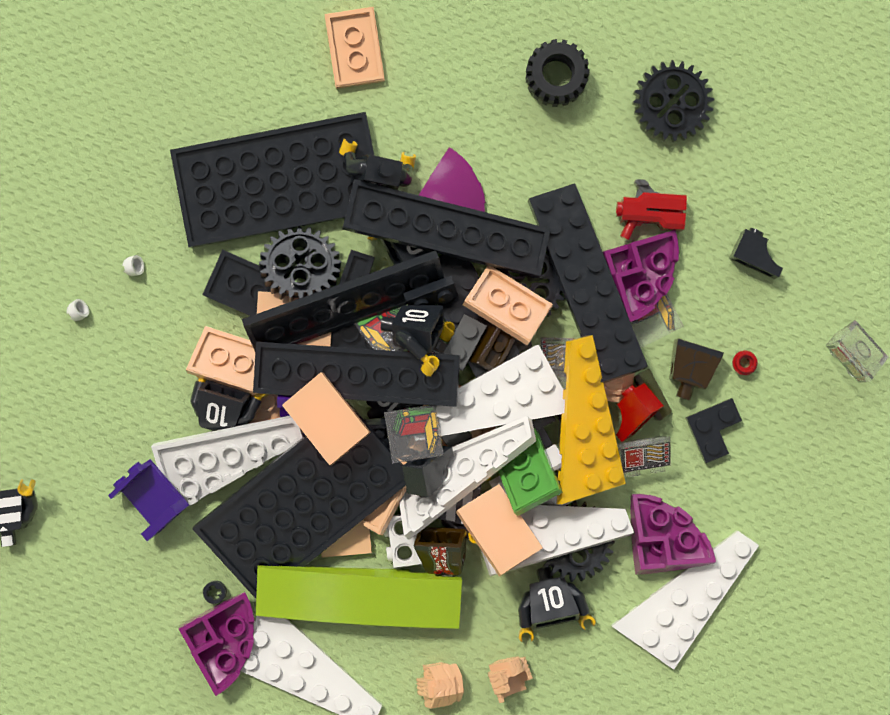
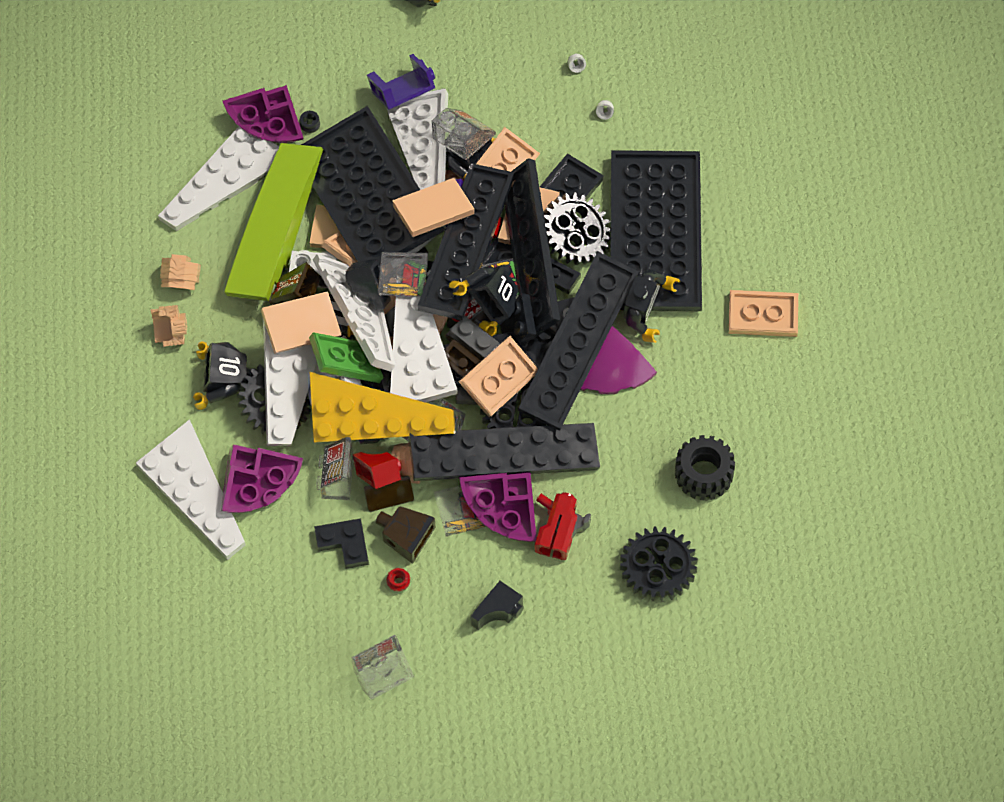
camera: 105 degrees right, 25 degrees down
none -> clear slope [431,108,496,160]

